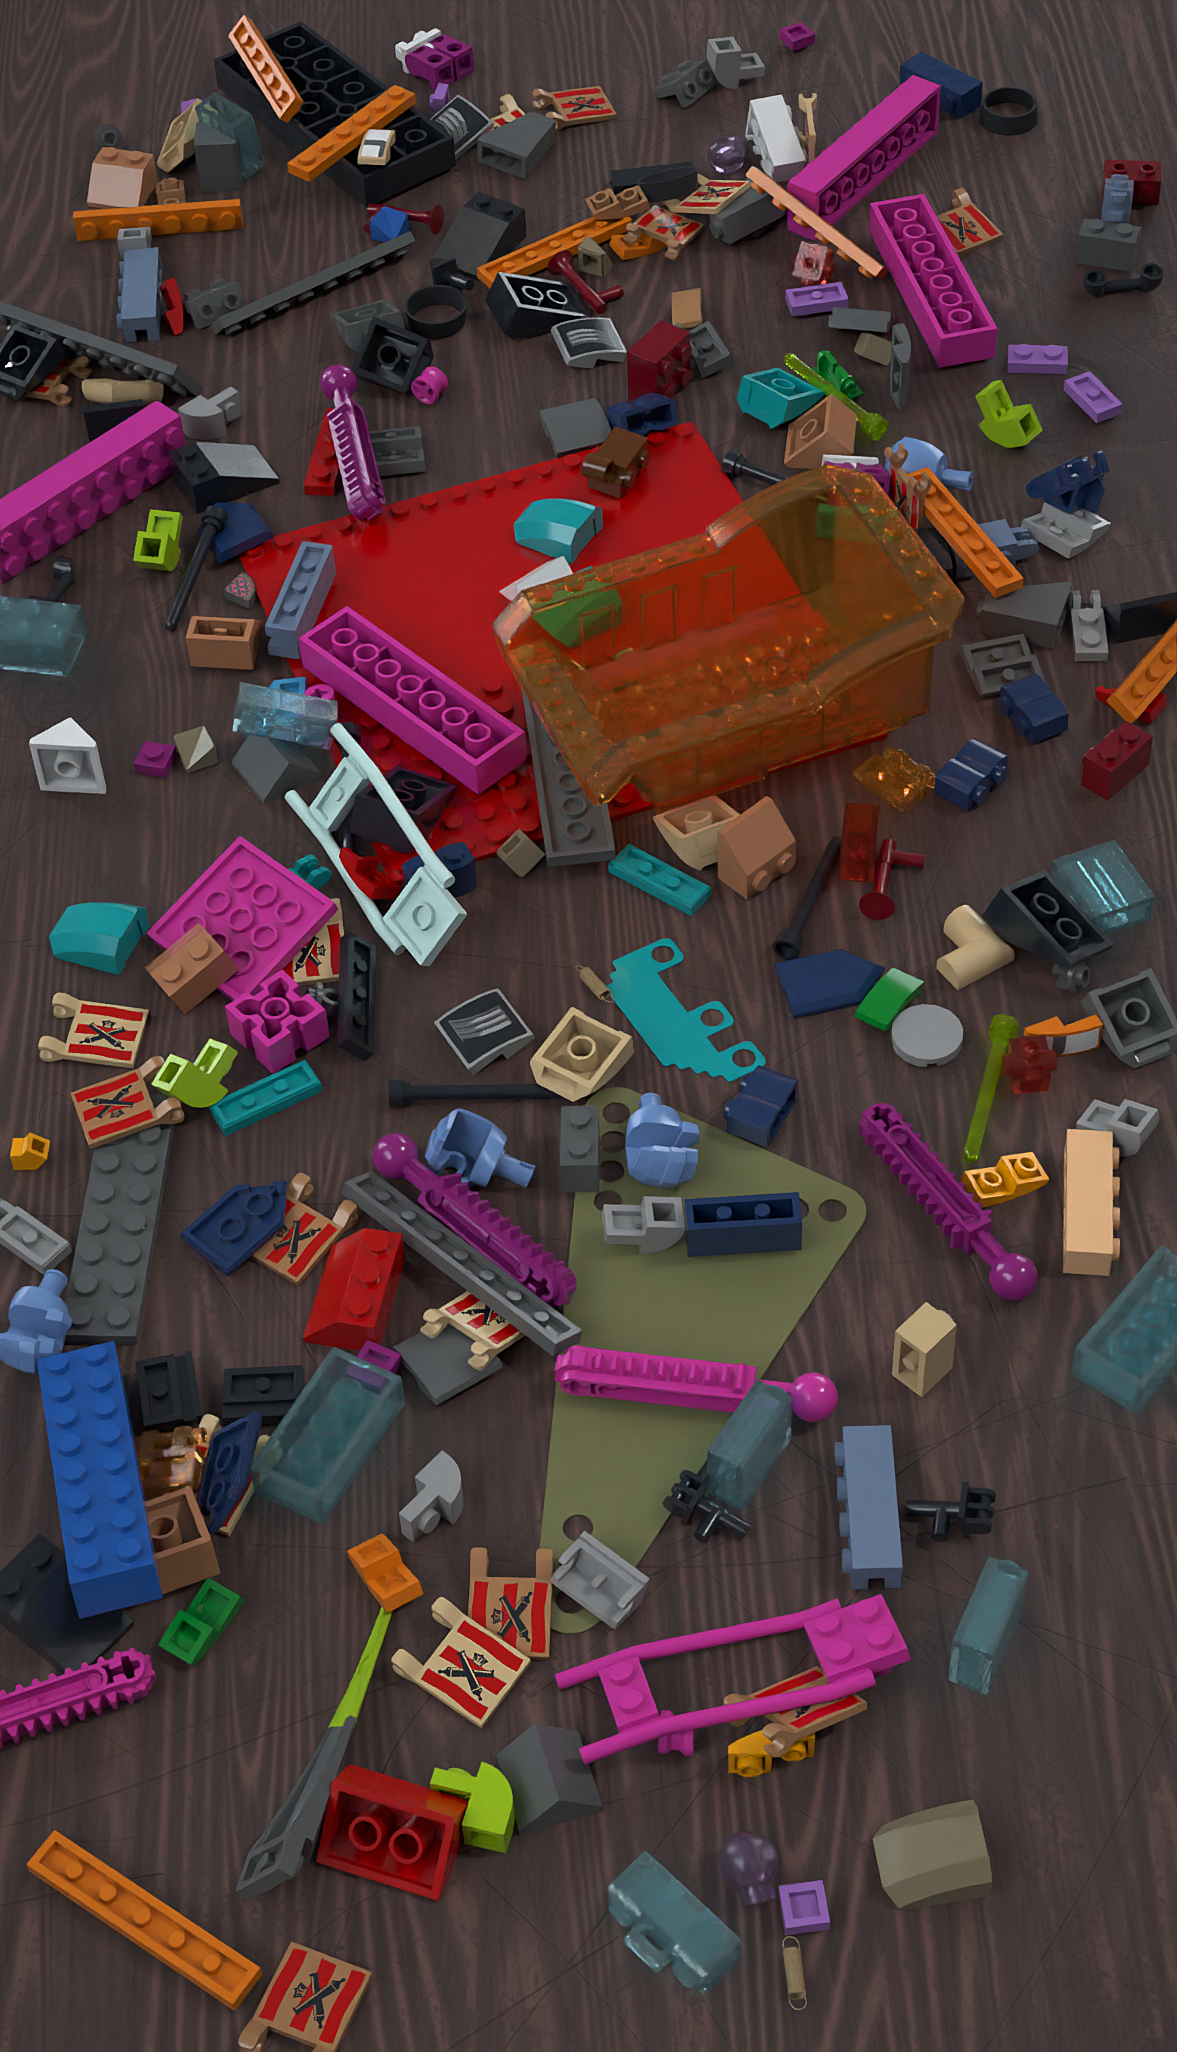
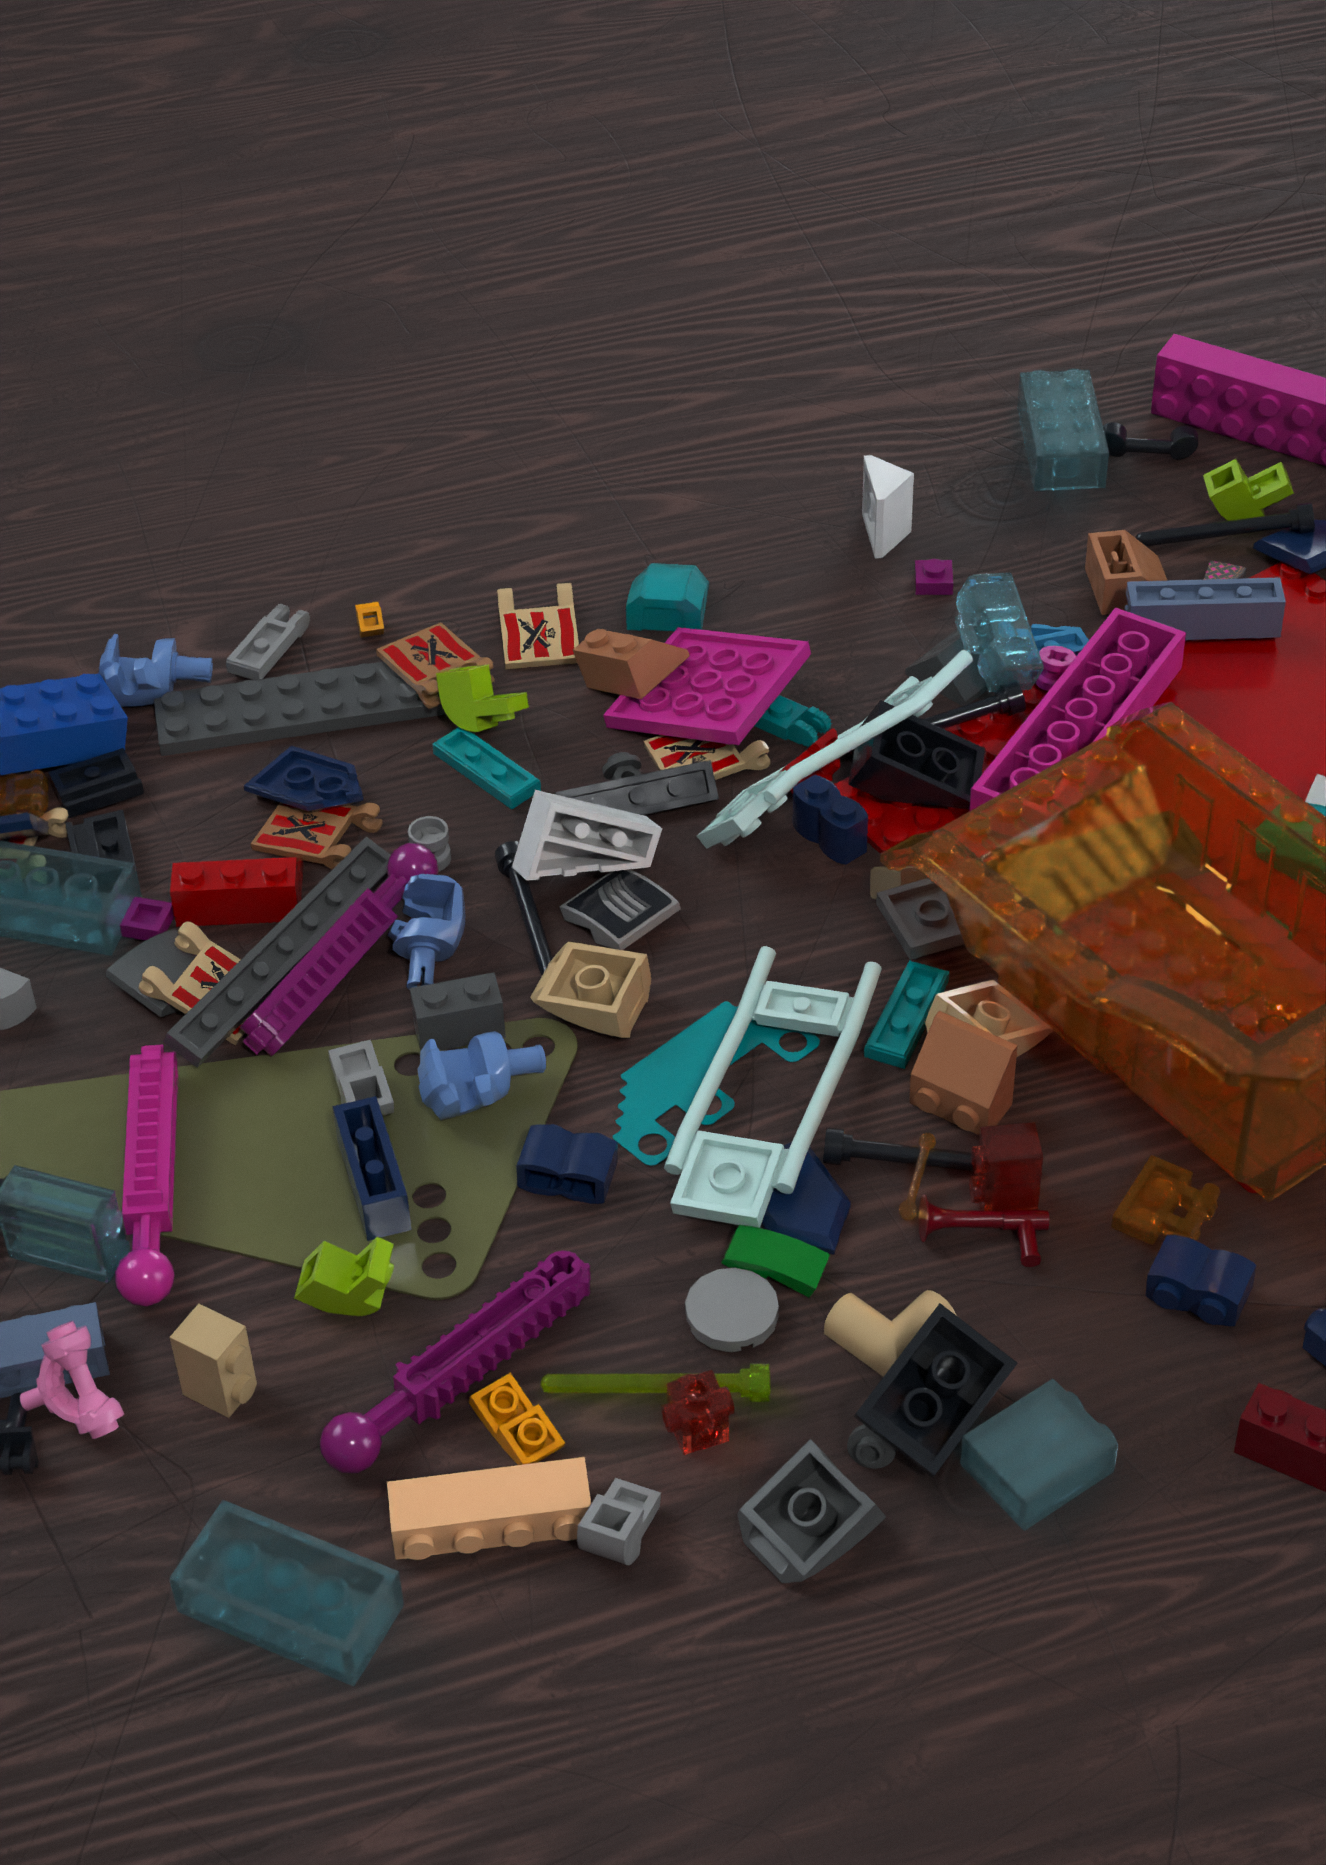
camera: 75 degrees right, 5 degrees down
dark tan slope [174,726,218,774] -> none
dark pink brick [225,970,330,1074] -> none
tan piece [576,966,614,1002] -> none
slope [1022,1014,1103,1057] -> none
none -> bright pink piece [20,1321,124,1439]
none -> lime brick [294,1237,394,1316]
none -> light grey wheel [408,816,451,871]
none -> white wedge [512,790,662,881]
none -> light aqua plate [664,946,882,1228]
none -> clear orange hinge [899,1133,936,1220]

